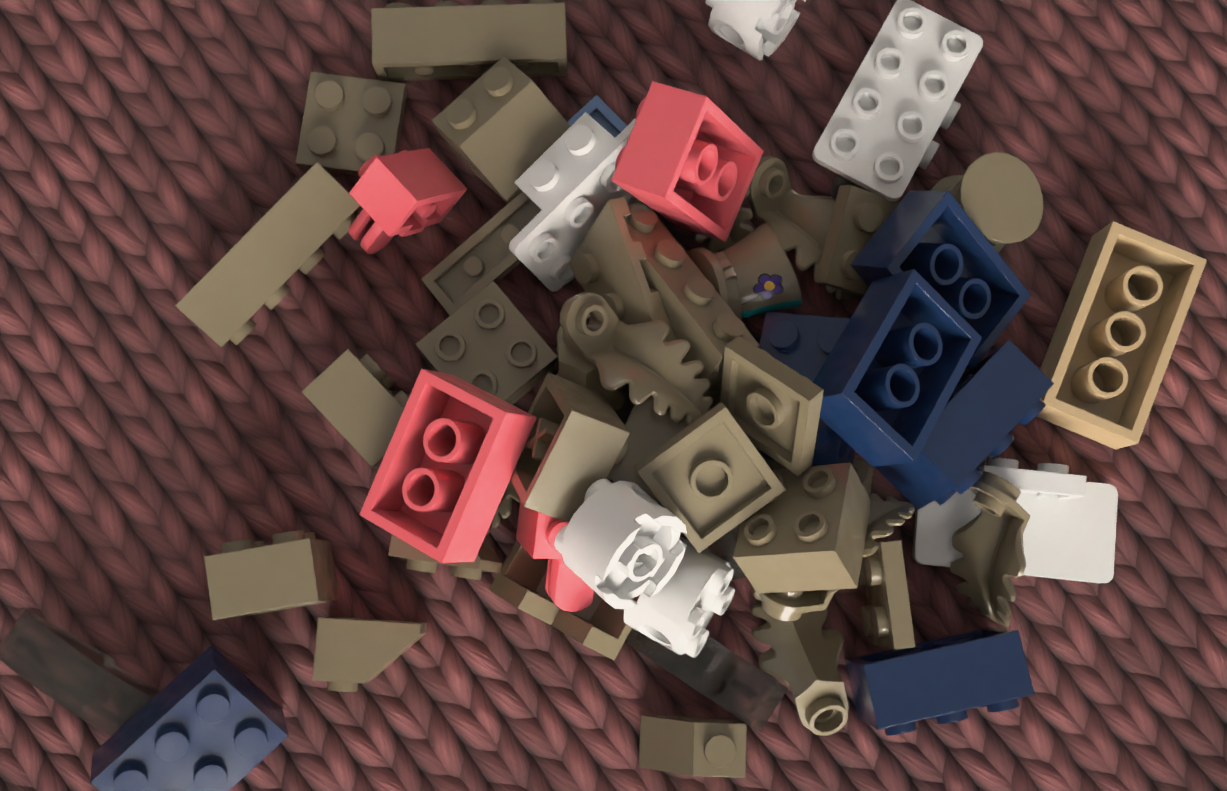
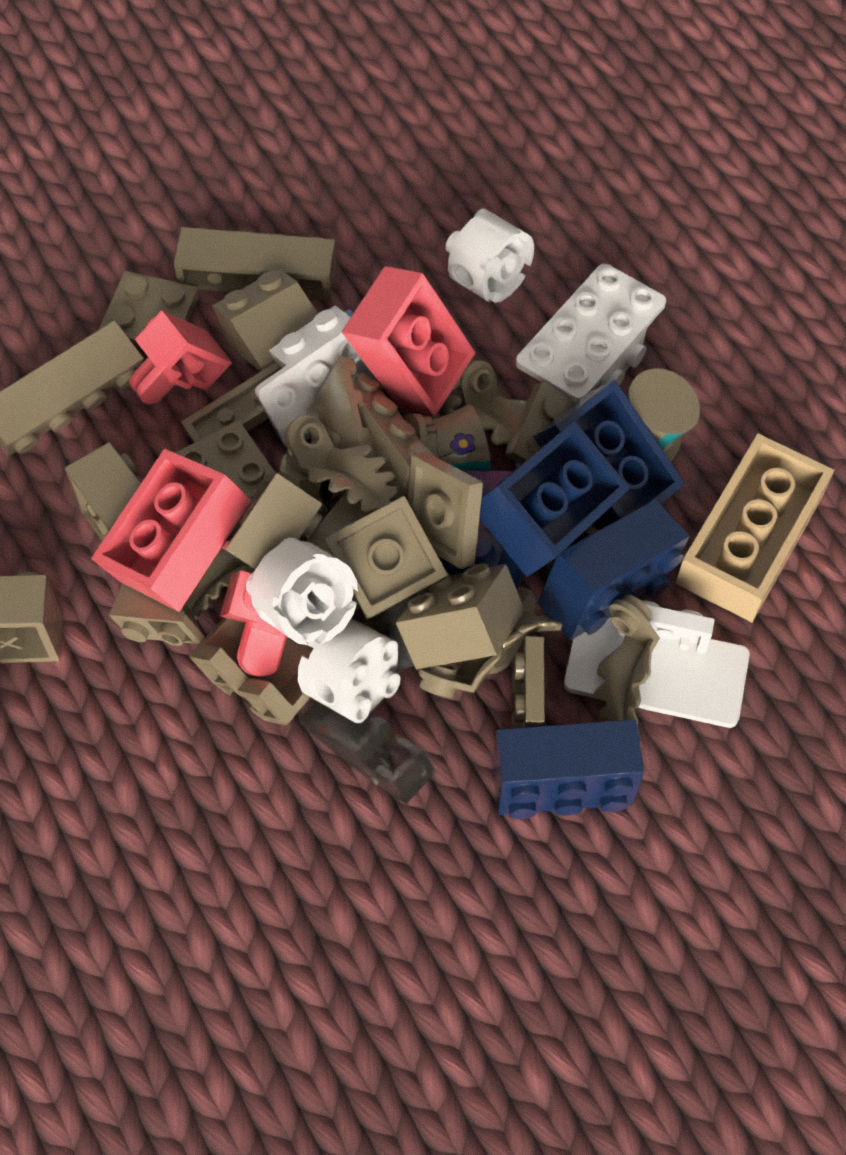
camera: 10 degrees right, 20 degrees down
dark tan slope [312,616,427,692] -> none
dark tan slope [639,715,747,778] -> none
dark tan plant [751,589,848,736] -> none

